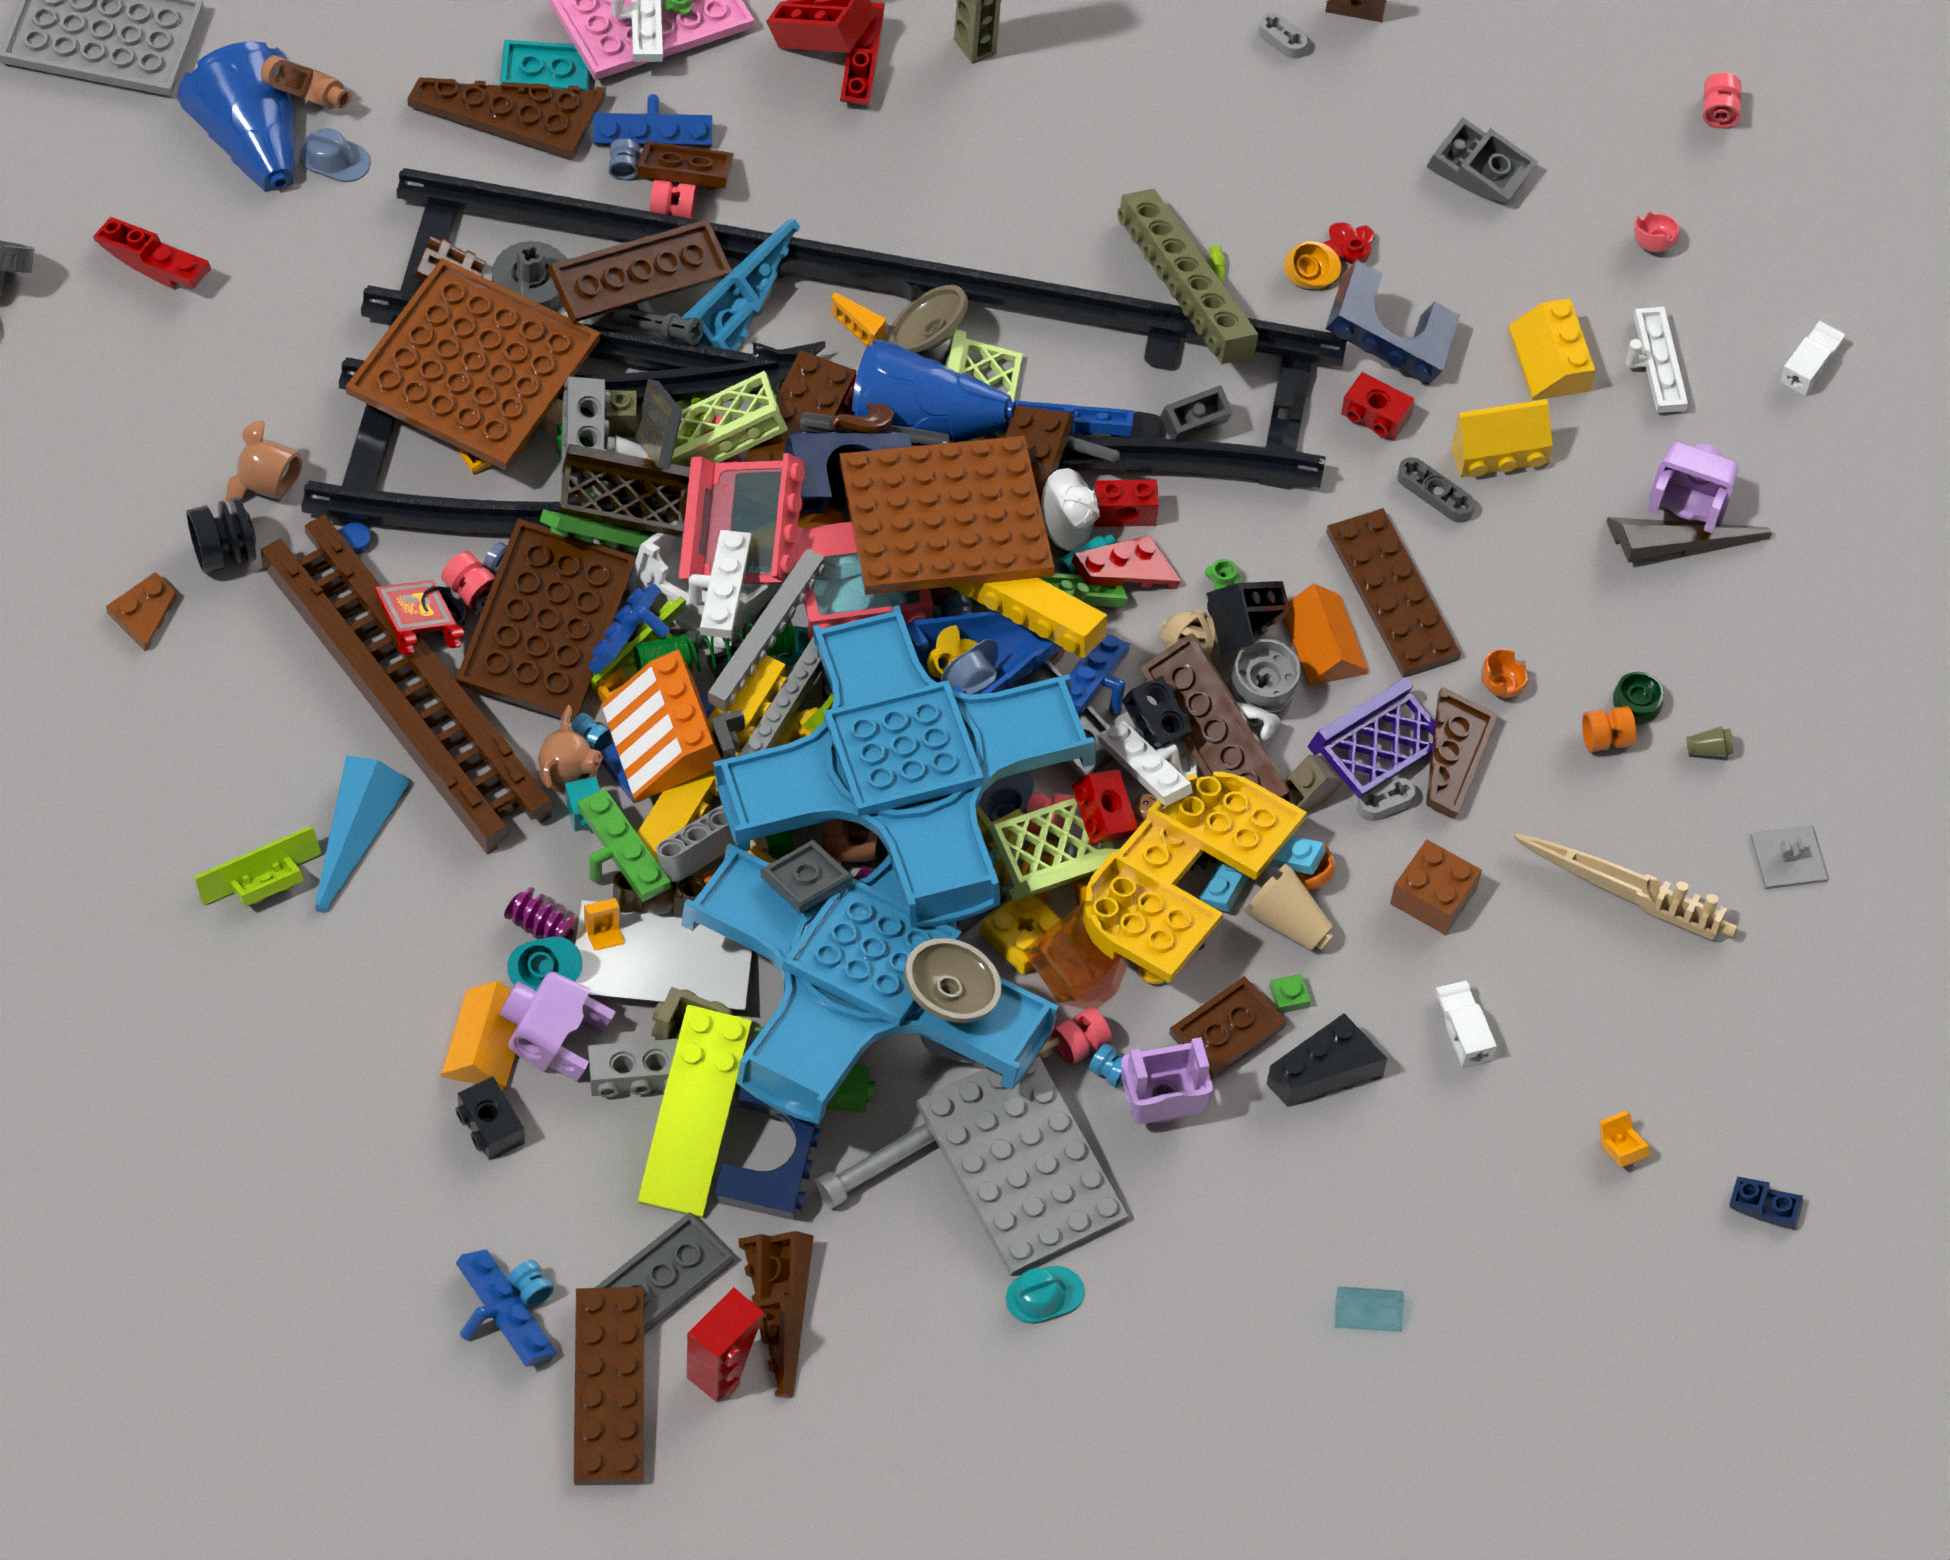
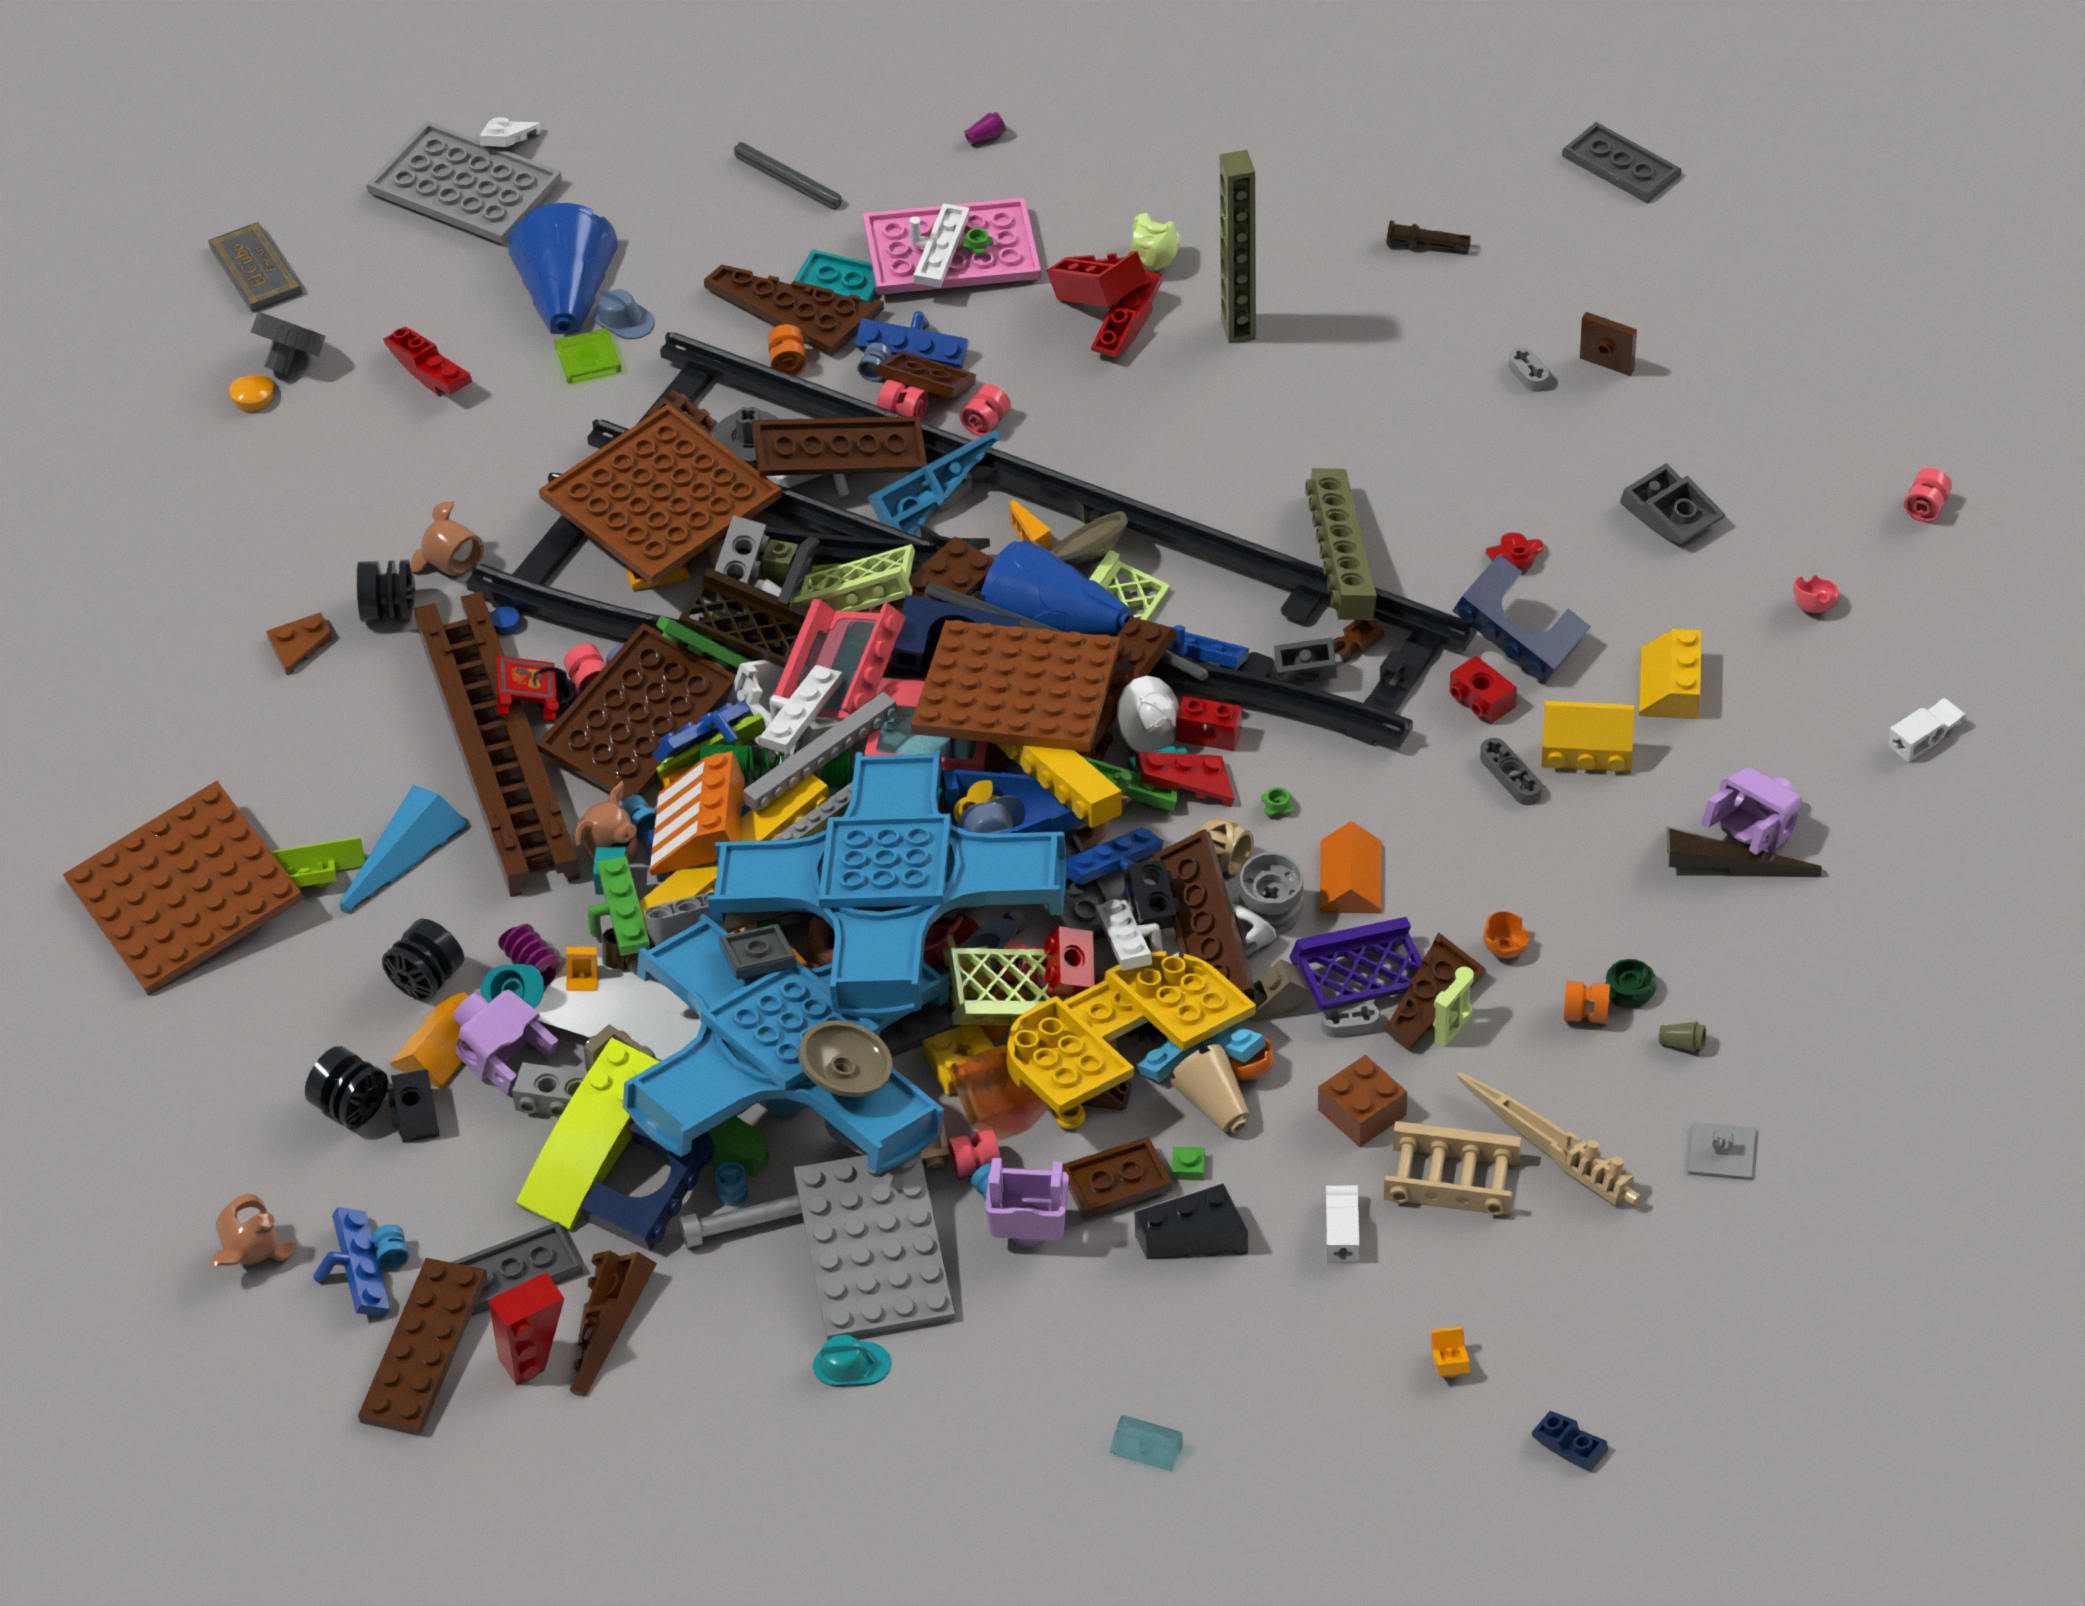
camera: 25 degrees right, 10 degrees down
nougat piece [260,56,351,109] -> none
dark grey pin [614,308,703,345] -> none
dark grey bracket [711,710,745,760] -> none
reddish brown piece [830,403,894,433] -> none
black wedge [1206,581,1290,654] -> none
lime piece [1208,245,1225,285] -> none
light orange hat [1284,241,1341,289] -> none
reddish brown plate [1326,508,1461,678] -> none
white plate [1625,307,1688,413] -> none
none -> dark orange plate [63,780,304,995]
none -> nougat piece [212,1193,296,1266]
none -> black wheel [304,1046,388,1128]
none -> black wheel [382,918,465,1001]
none -> clear neon green plate [554,328,622,384]
none -> dark azure wheel [714,1162,748,1206]
none -> orange wheel [767,324,807,376]
none -> coral wheel [960,384,1011,437]
none -> reddish brown plate [1333,620,1385,662]
none -> tan fence [1384,1121,1521,1216]
none -> yellowish green plate [1433,967,1474,1047]

